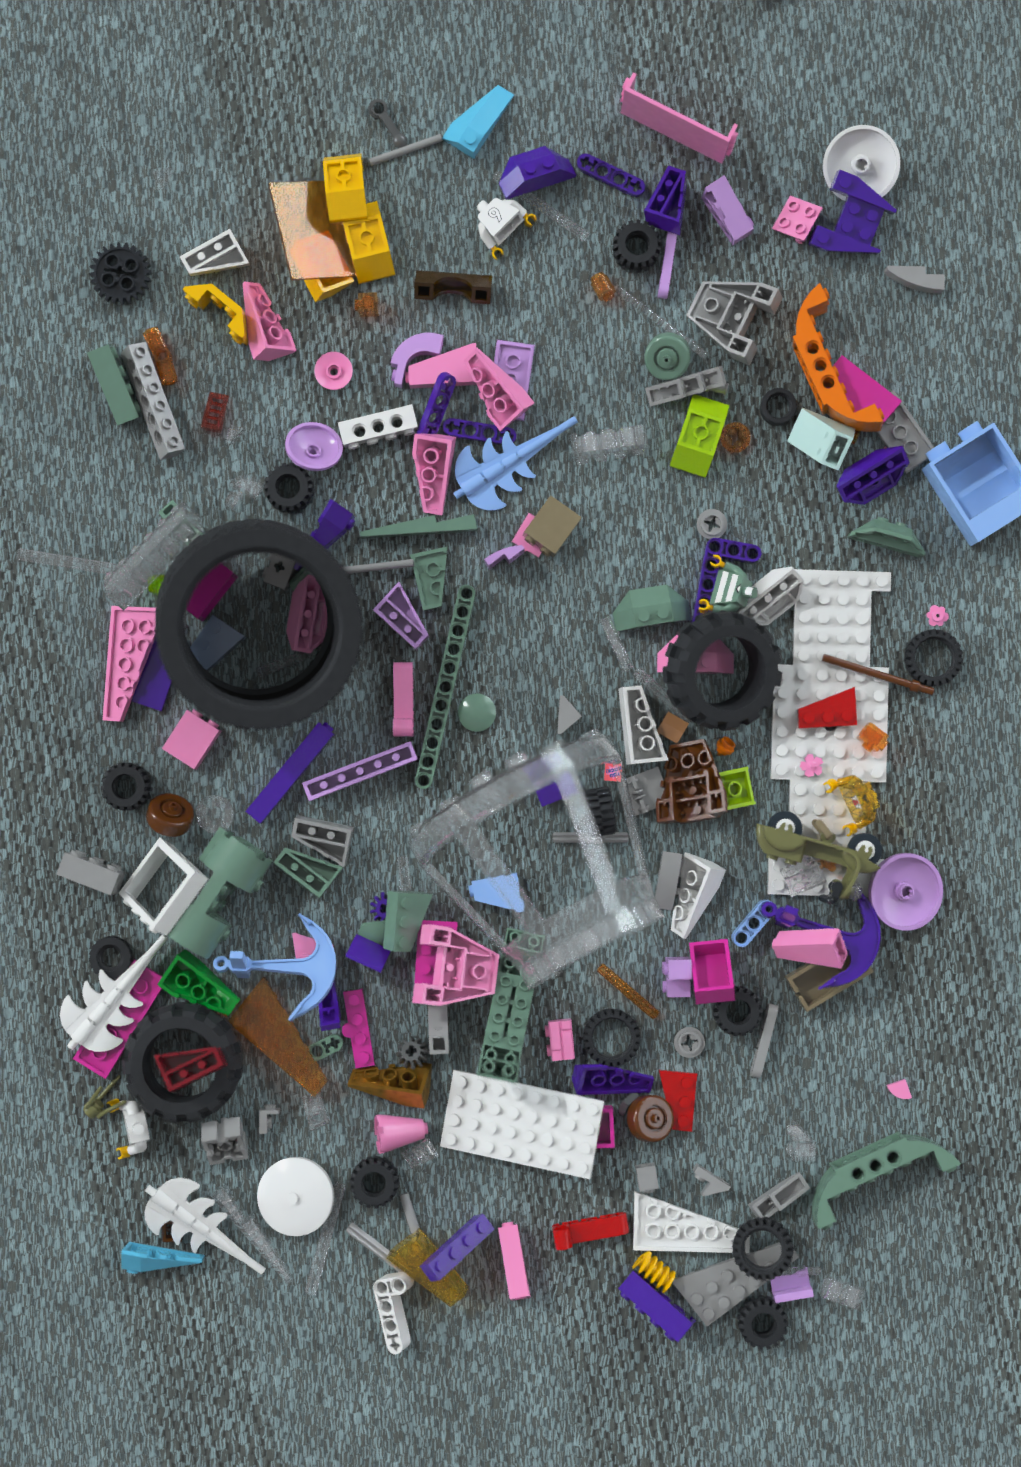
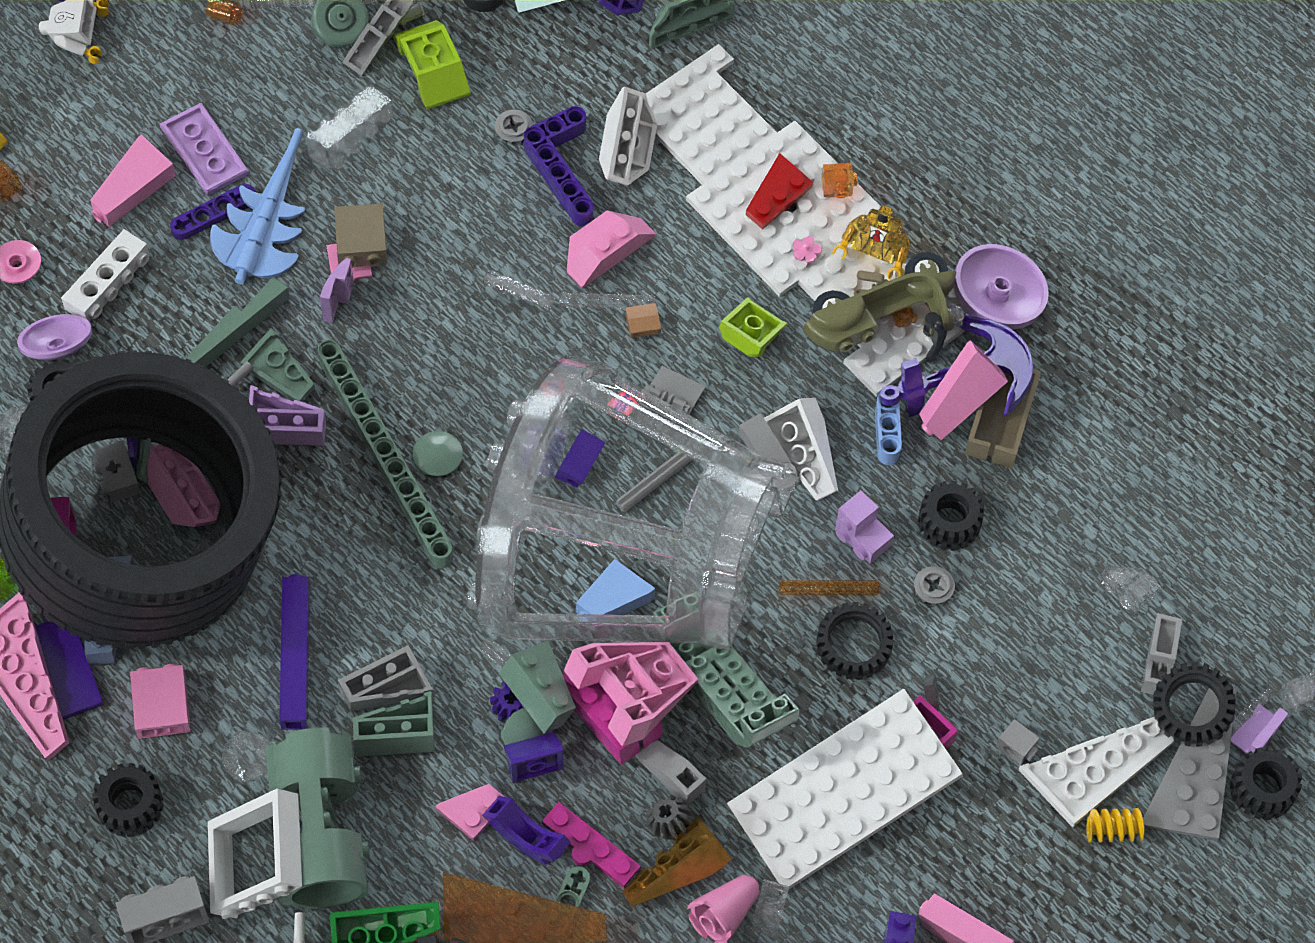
camera: 45 degrees left, 25 degrees down
reddish brown wheel [146,793,194,837] -> none
light blue piece [213,913,336,1021] -> none
lavender brick [302,741,418,801] -> none
lavender arch [391,333,444,388] -> none
bright pink beam [393,662,414,737] -> none
bright pink wedge [412,433,456,516] -> none
dark brown arch [414,270,492,304] -> none
dark purple beam [416,372,456,434] -> none
bright pink wedge [464,348,534,431] -> none
bright pink brick [545,1018,575,1061] -> none
red beam [552,1212,629,1250] -> none
light grey slope [557,695,582,735] -> none
dark purple wedge [572,1064,654,1095] -> none
black tyre [583,786,616,837] -> none
sand green wedge [613,585,691,632] -> none
dark purple wedge [618,1269,697,1342] -> none
white wedge [619,685,668,765] -> none
reddish brown wheel [627,1095,674,1142] -> none
reddish brown wedge [656,739,728,824] -> none
red wing [658,1069,697,1132] -> none
black tyre [663,610,783,731] -> none
dark pink piece [689,939,735,1004] -> none
light grey slope [692,1163,731,1196] -> none
sand green torso [698,555,758,613] -> none
orange plate [716,736,736,756] -> none
clear orange gear [720,422,751,453] -> none
light grey beam [750,1003,778,1078] -> none
clear bracket [780,856,827,897] -> none
sand green slope [812,1131,961,1230] -> none
reddish brown bar [822,654,934,695] -> none
bright pink tile [886,1079,912,1099] -> none
black tyre [904,629,963,686] -> none
bright pink plant [926,605,949,626] -> none

